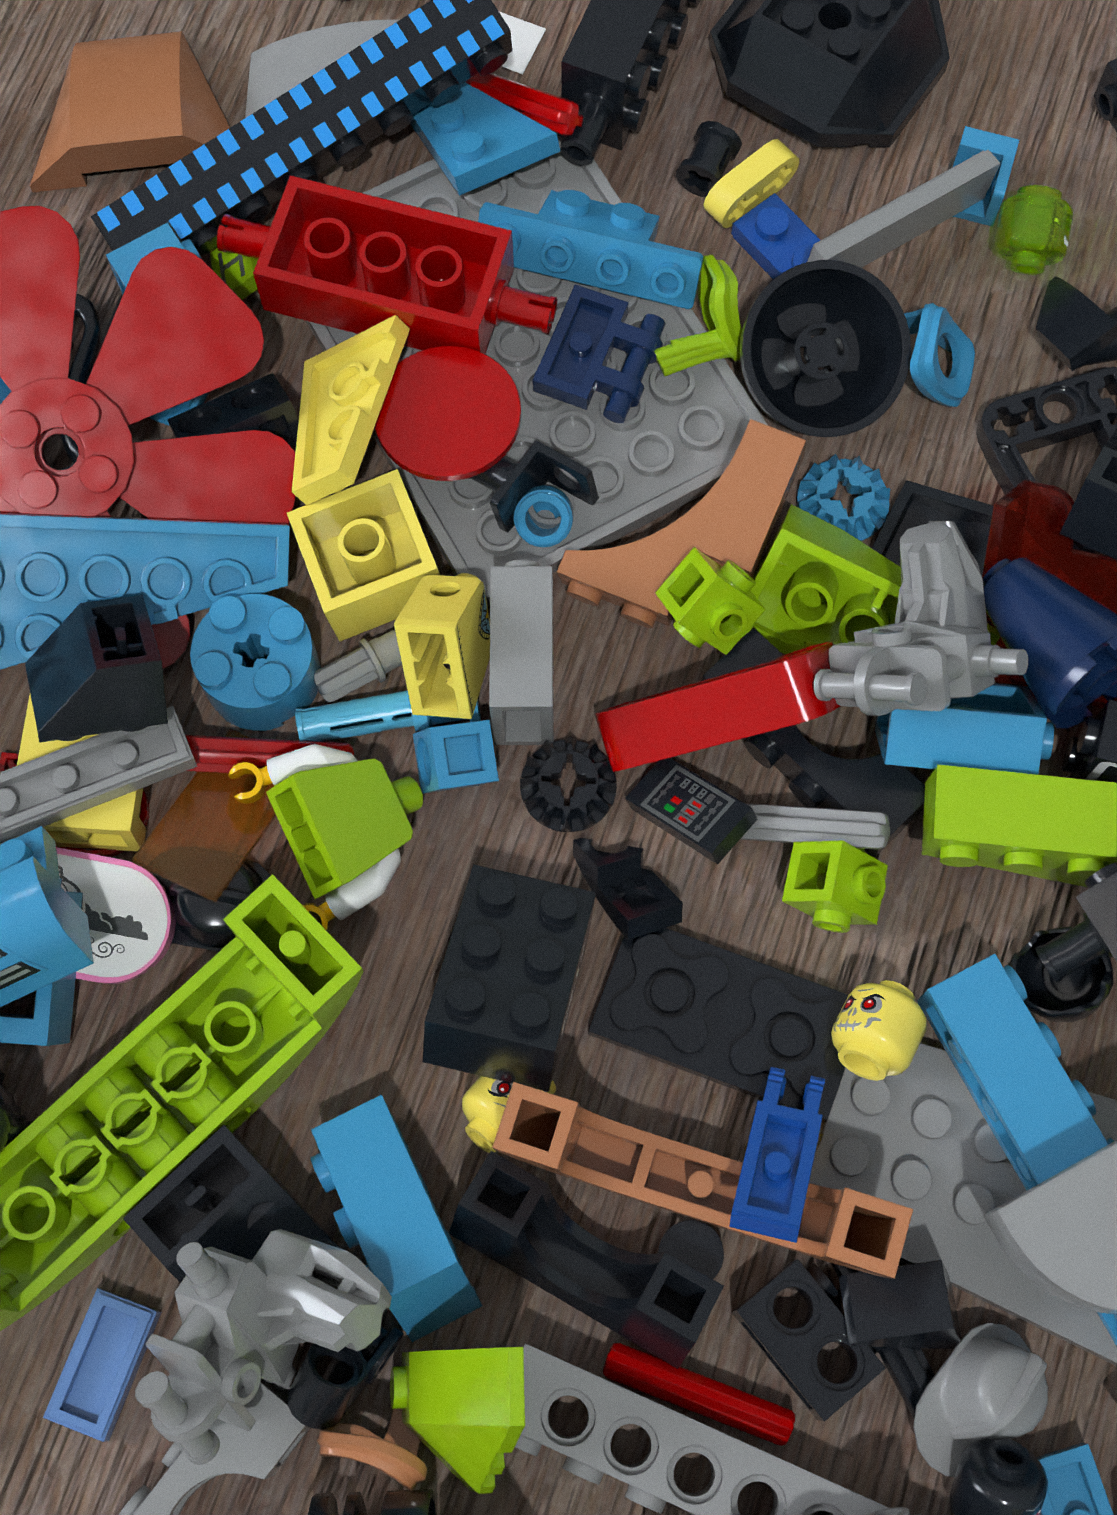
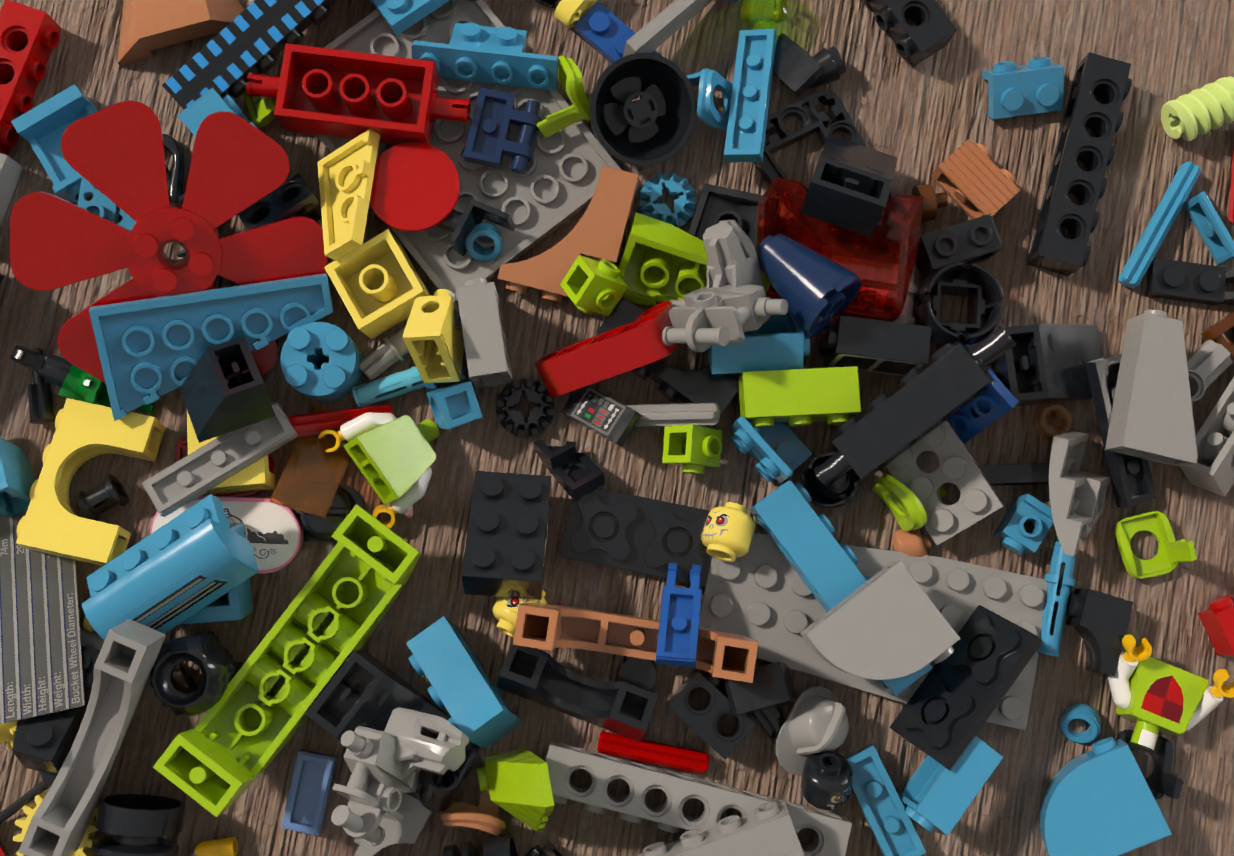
camera: 15 degrees left, 10 degrees up
none -> dark azure plate [724,28,777,163]
none -> dark azure bracket [729,416,812,484]

